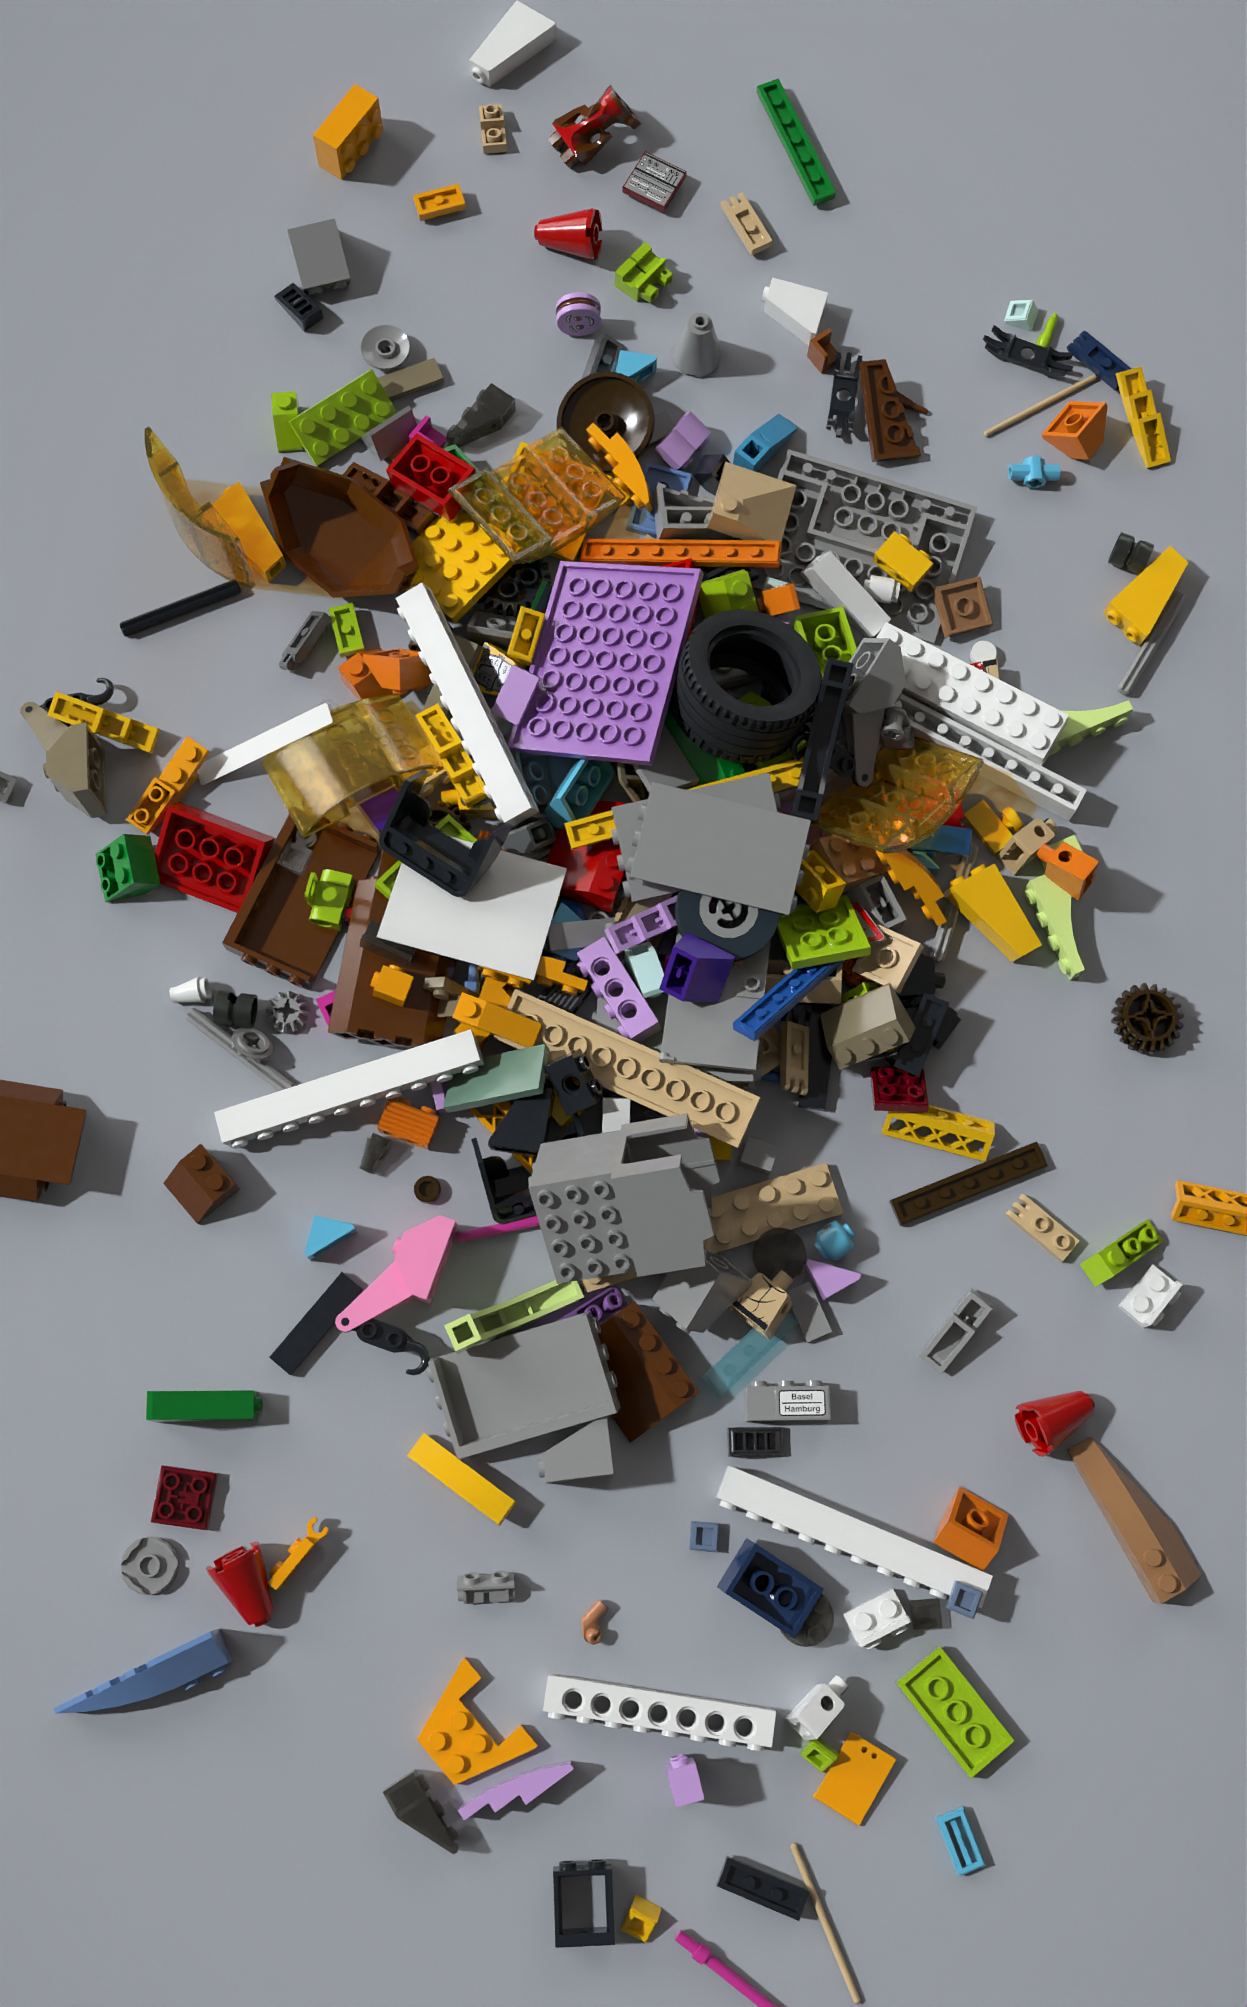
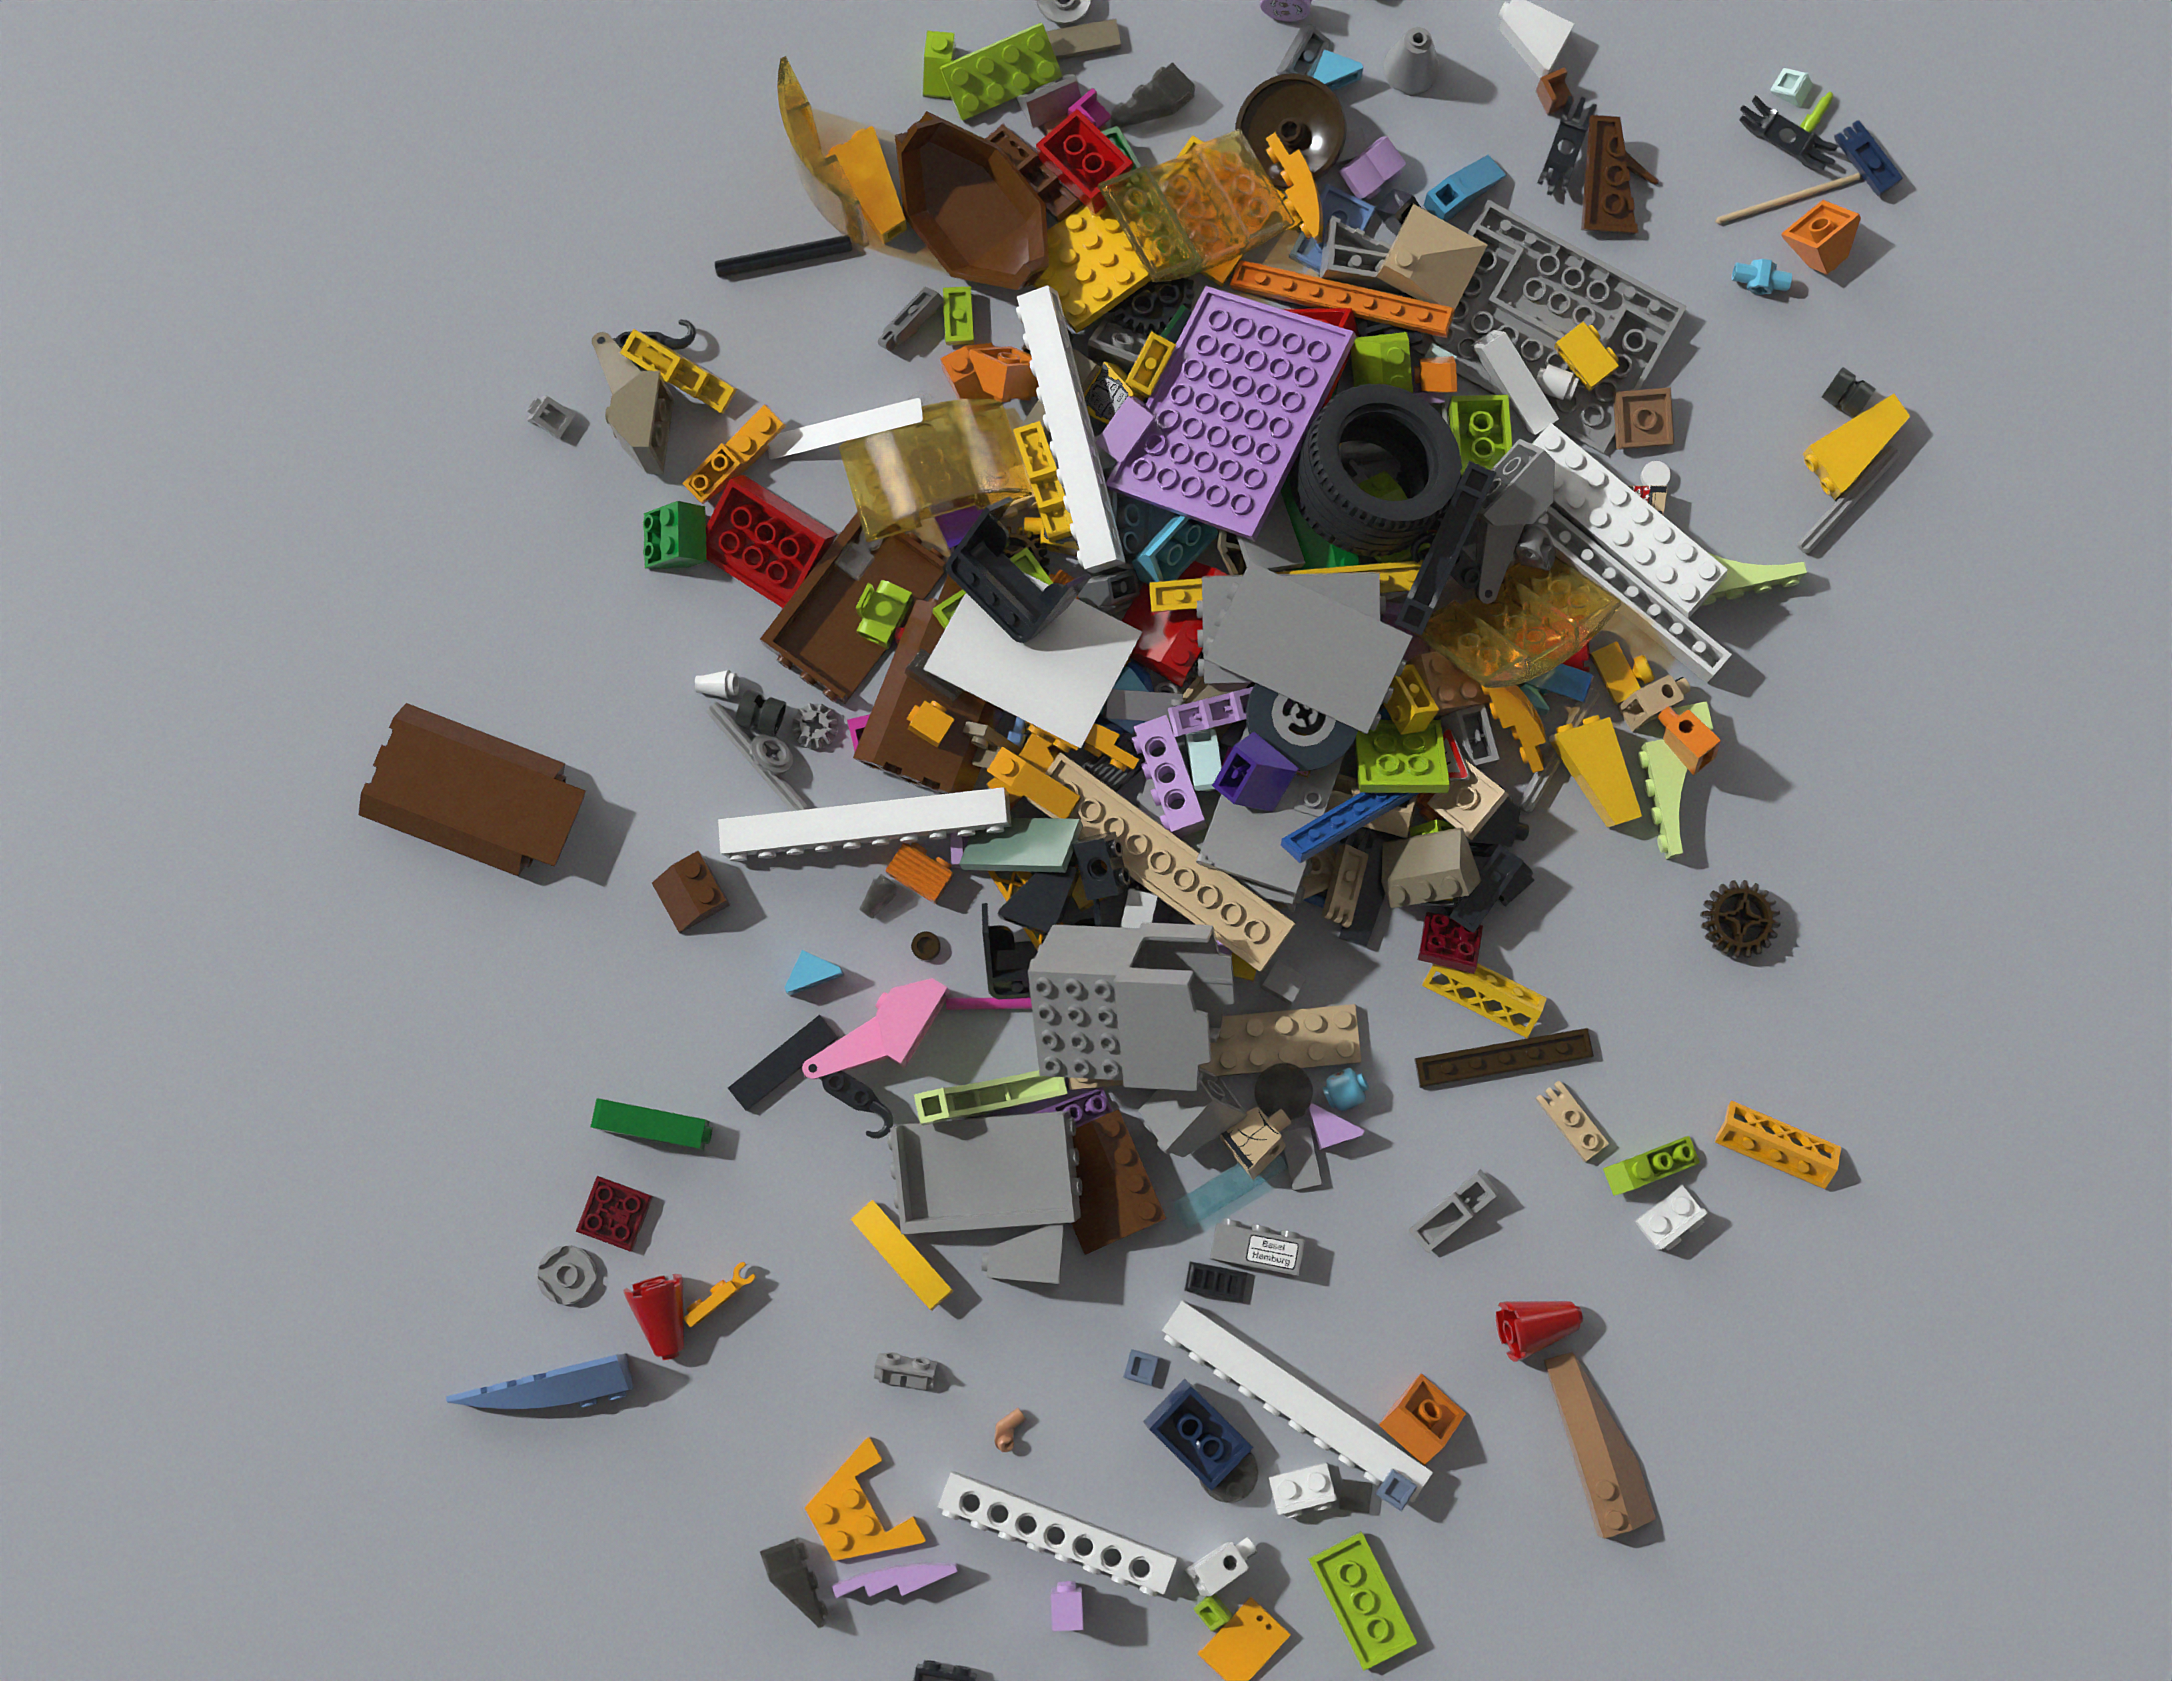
camera: 20 degrees right, 5 degrees up
yellow slope [1116,366,1171,468] -> none

